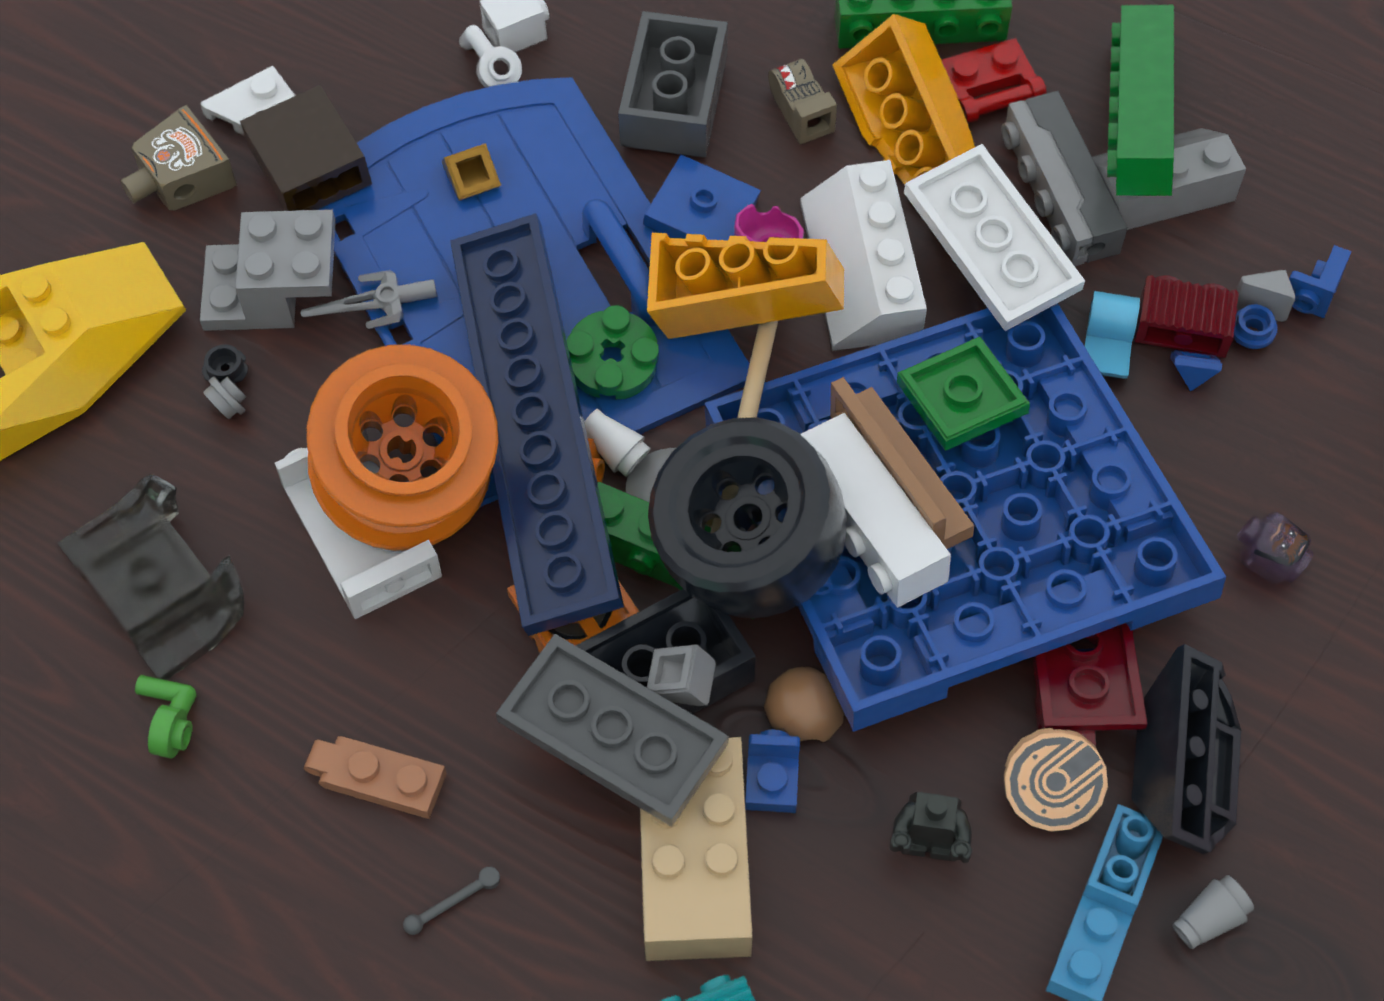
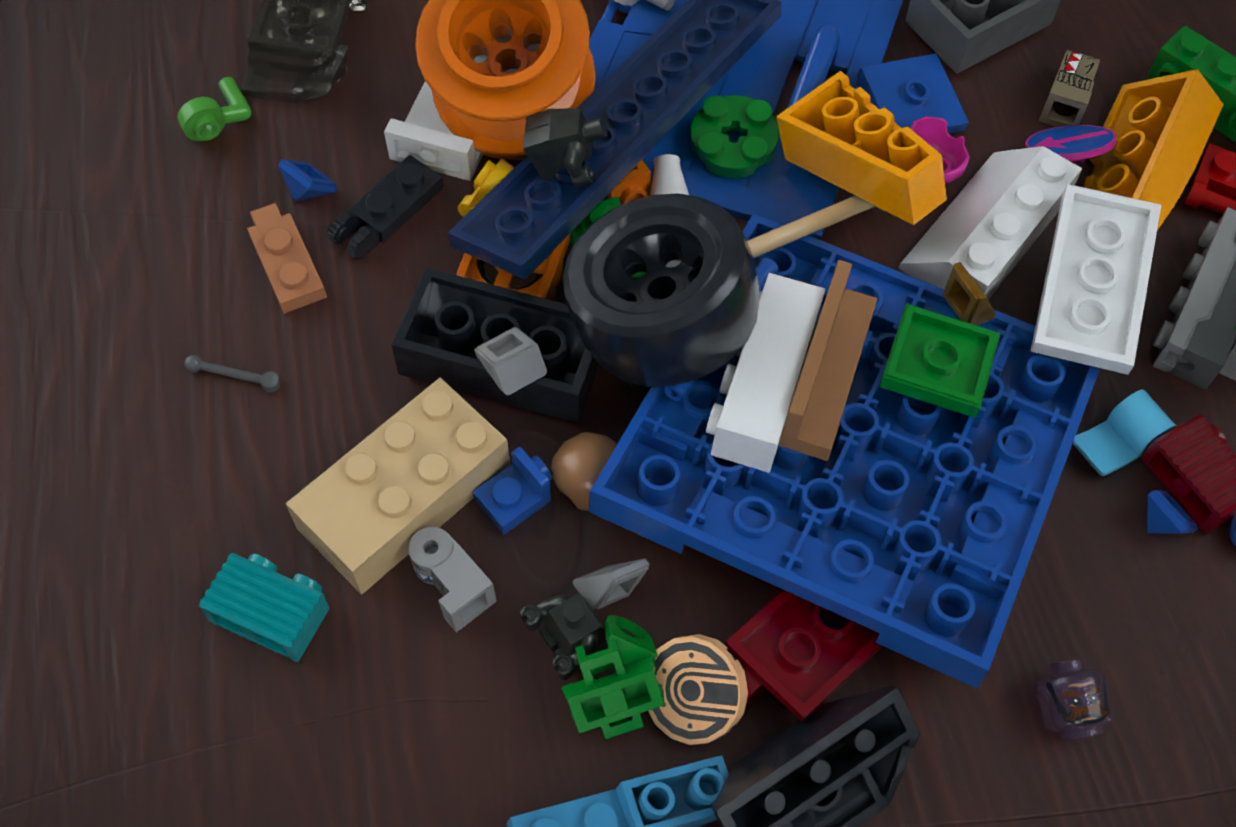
camera: 45 degrees right, 0 degrees up
dark grey plate [496,634,729,827] -> none
none -> blue slope [278,159,338,202]
none -> black hinge [326,155,444,259]
none -> light grey leg [408,527,497,633]
none -> yellow plate [457,158,515,217]
none -> pearl dark grey piece [523,108,607,187]
none -> green piece [561,615,665,739]
none -> light grey slope [573,558,650,610]
none -> pearl gold slope [943,262,996,325]
none -> piece [1025,125,1117,165]

